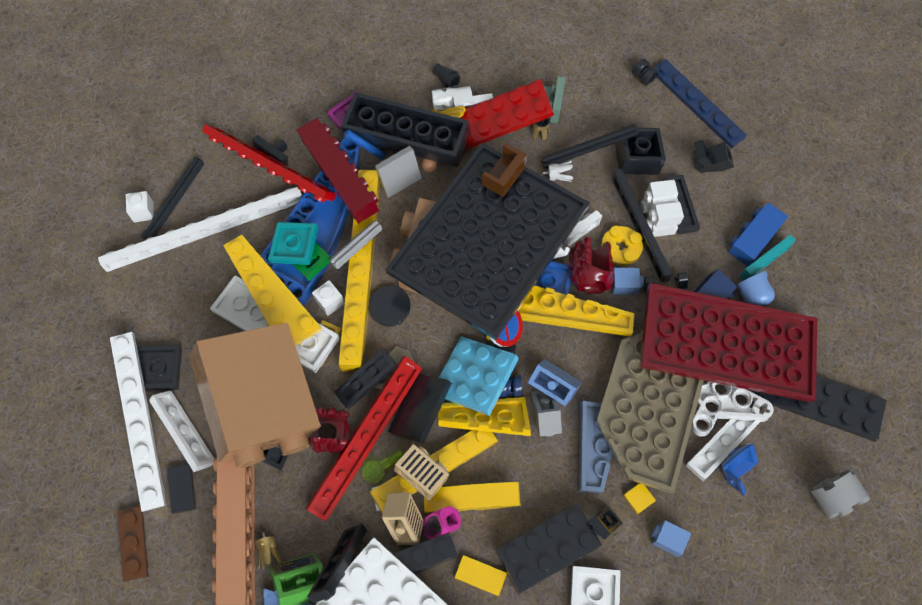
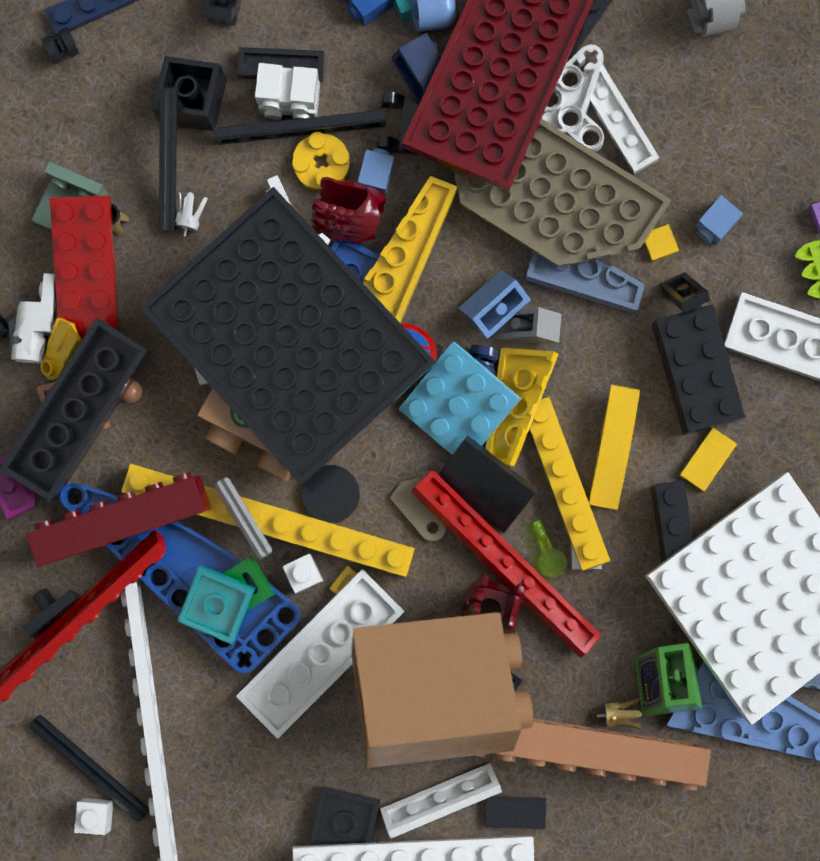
camera: 75 degrees left, 15 degrees up
yellow wing [223,235,322,346] -> none
black plate [307,523,367,603] -> none
black plate [334,348,398,409] -> none
blue piece [344,129,386,160] -> none
light grey tile [375,146,422,198] -> none
tan brick [382,492,424,545] -> none
tan brick [394,444,449,501] -> none
dark pink rock [423,506,462,539] -> none
reddish brown panel [482,143,527,197] -> none
blue piece [722,443,759,496] -> none

